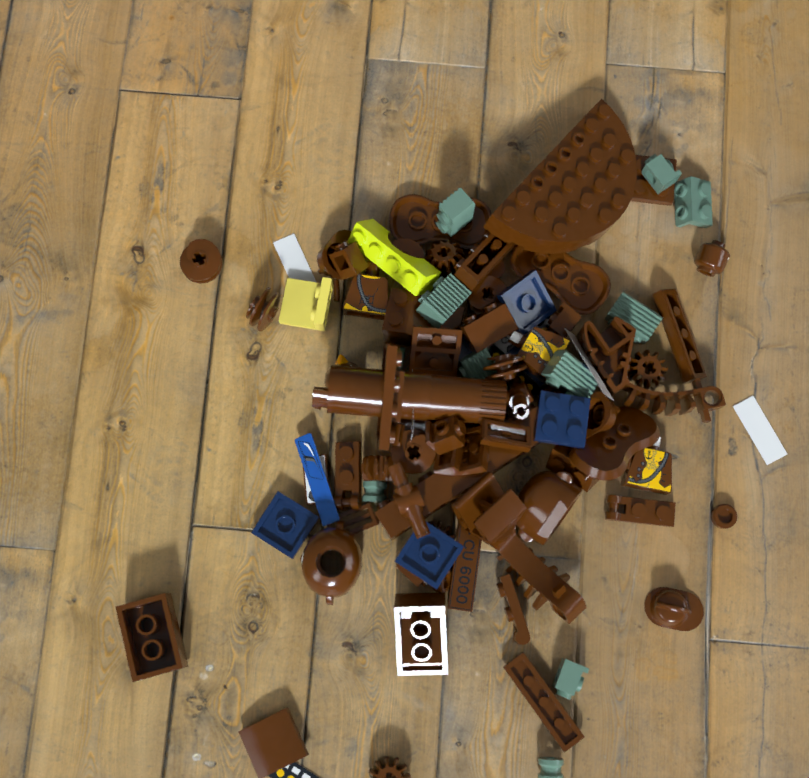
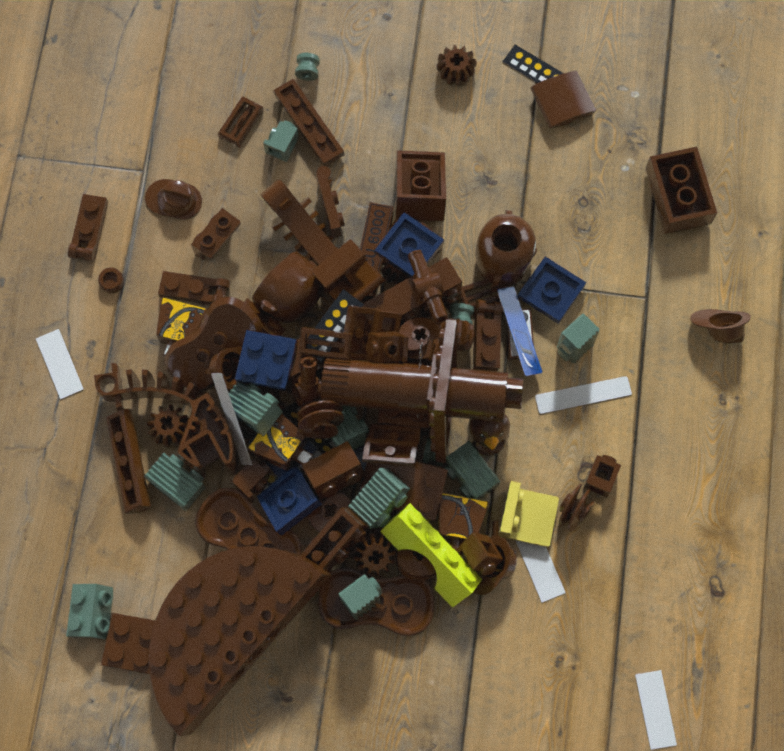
camera: 175 degrees left, 5 degrees down
reddish brown piece [180,239,223,284] -> none
sand green brick [641,154,682,194] -> none
reddish brown head [694,240,730,277] -> none
none -> reddish brown plate [68,194,108,261]
none -> reddish brown bracket [191,208,241,260]
none -> reddish brown tile [218,96,263,148]
none -> black sticker [306,289,364,362]
none -> sand green brick [443,441,500,500]
none -> white sticker [535,376,632,414]
none -> sand green brick [557,313,599,363]
none -> reddish brown brick [583,455,621,498]
none -> white sticker [635,670,677,750]
none -> reddish brown piece [690,309,751,343]

